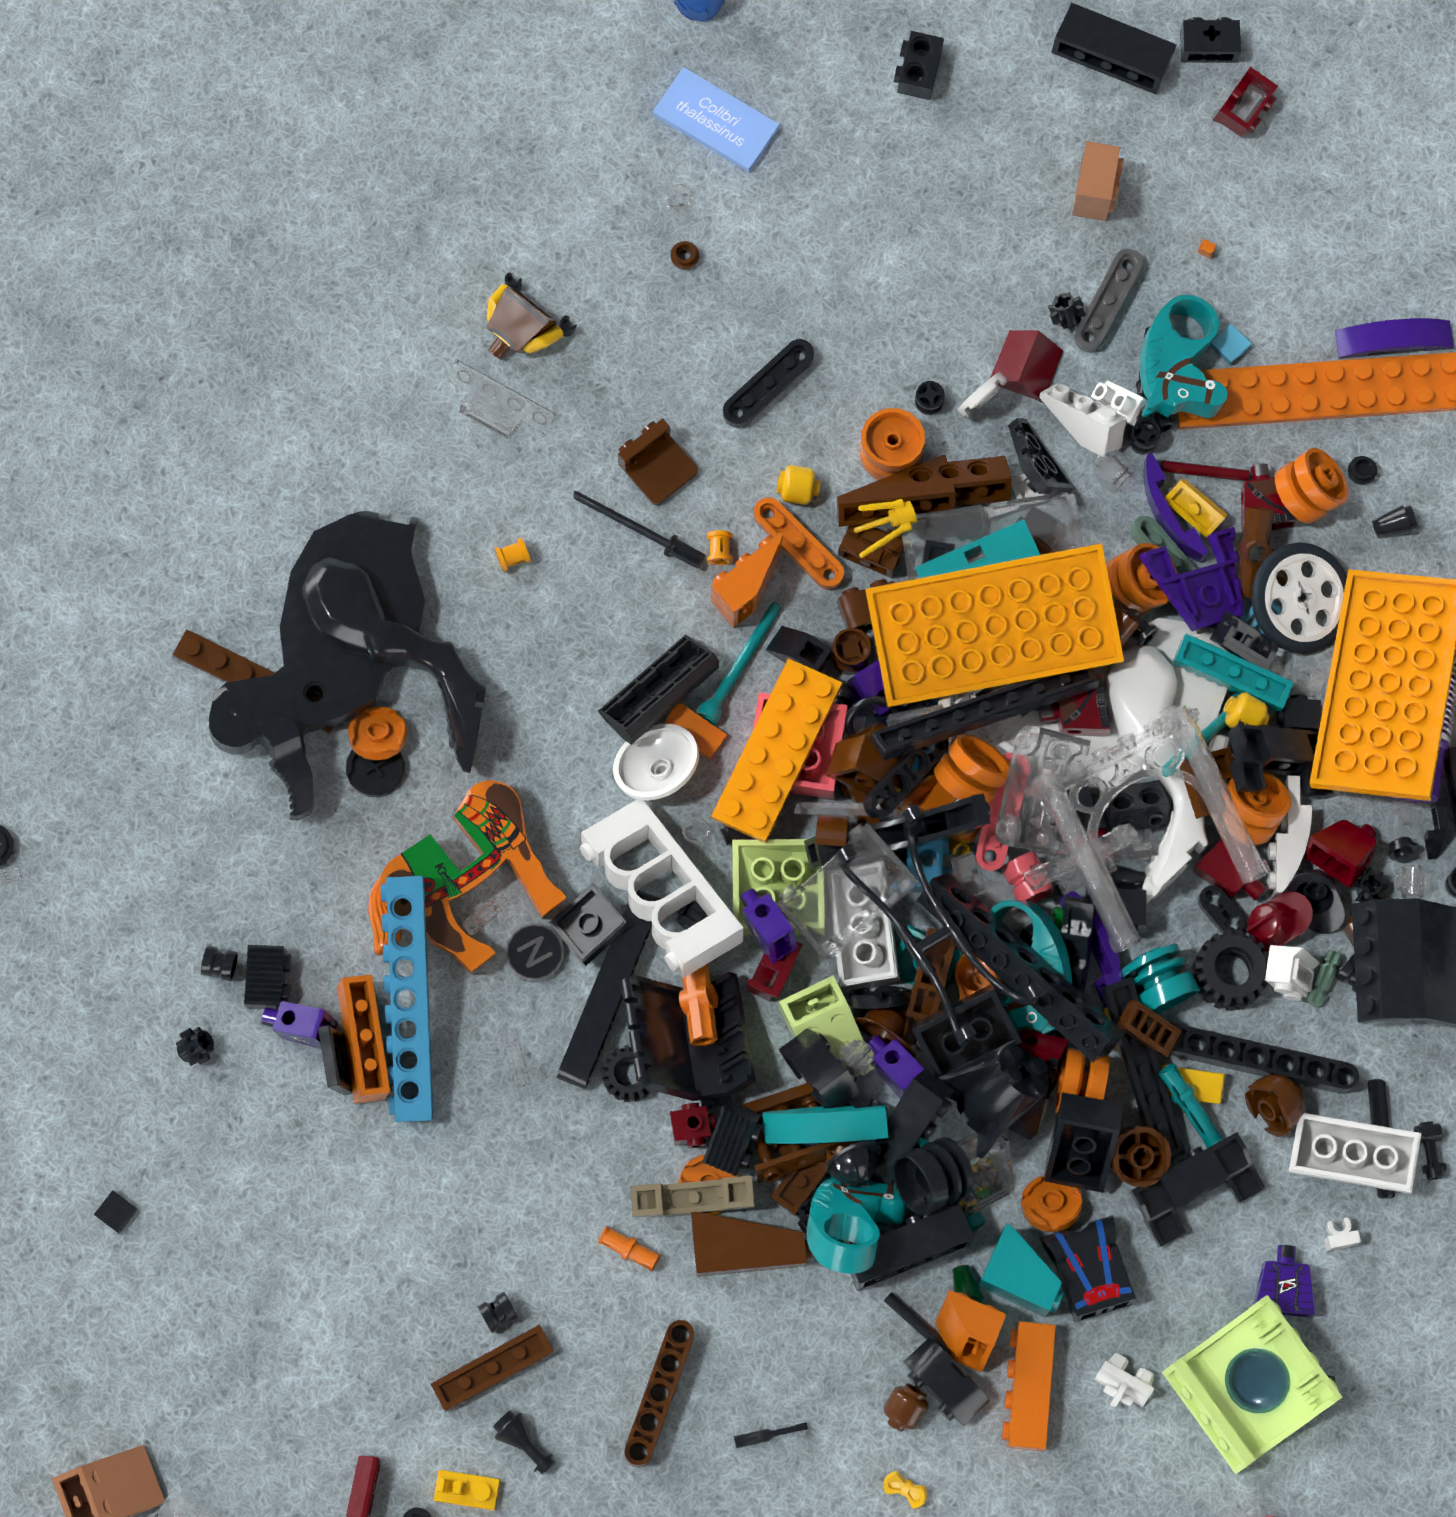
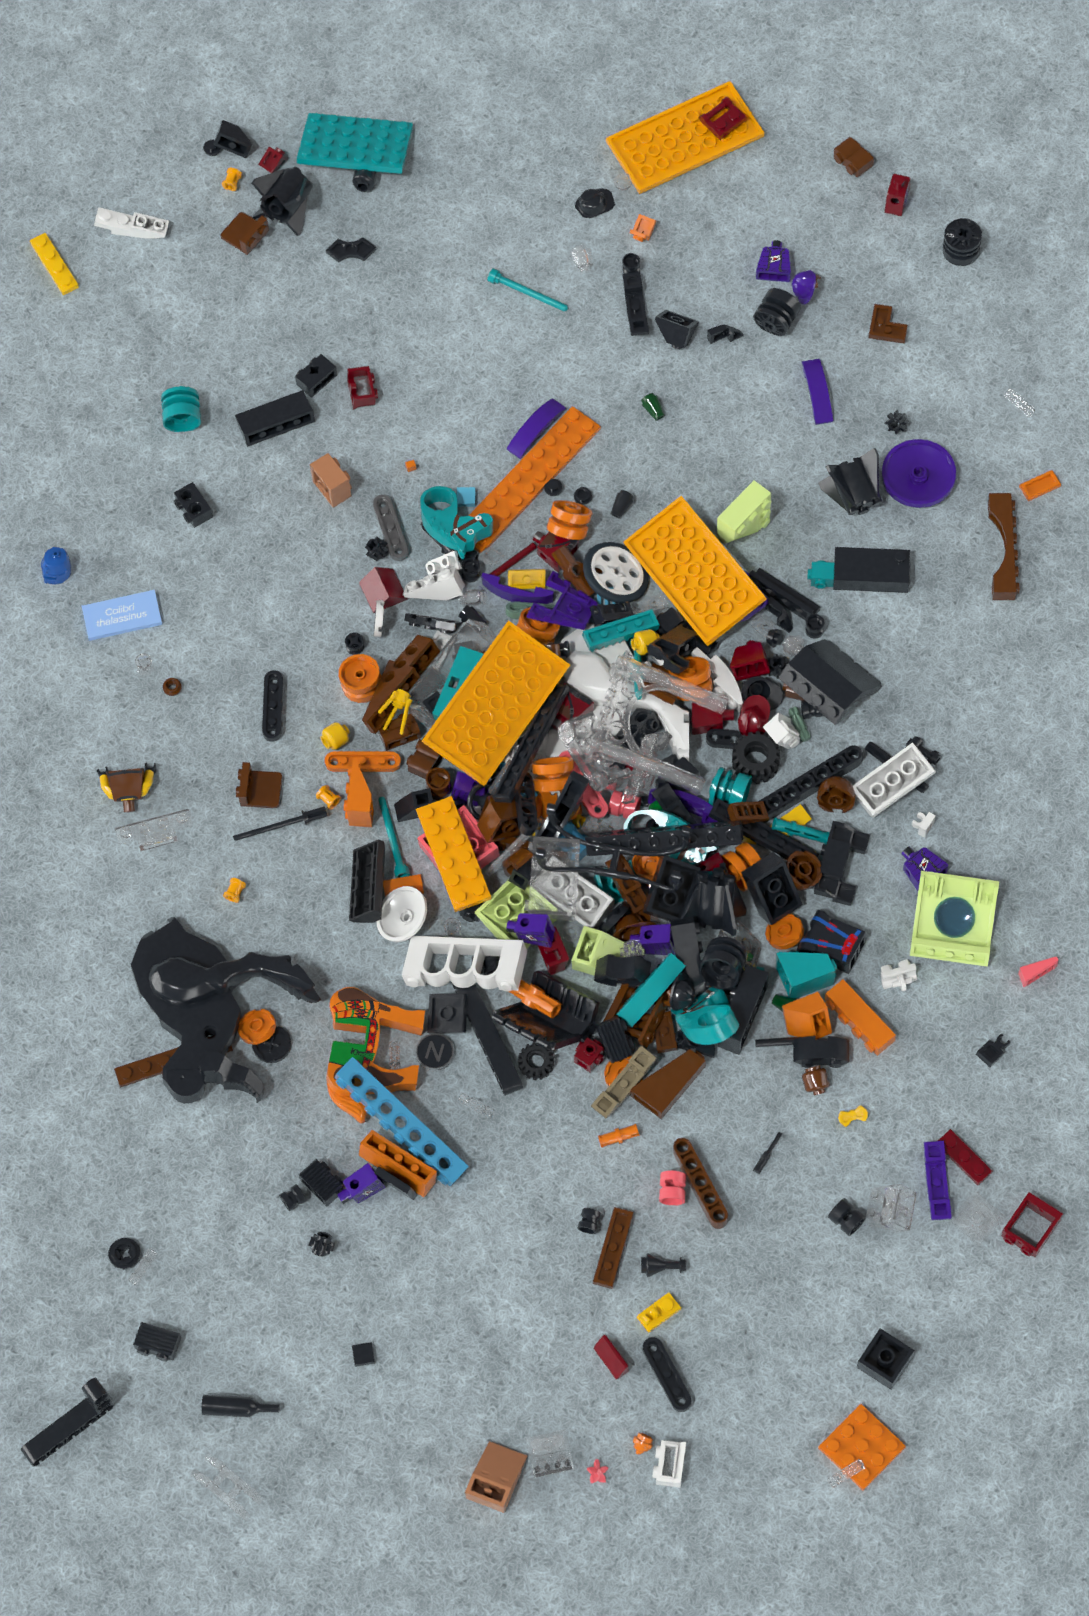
camera: 40 degrees left, 10 degrees down
none -> black cone [458,605,487,631]
none -> clear slope [478,546,505,572]
none -> black plate [544,479,562,496]
none -> coral wheel [659,1171,686,1205]

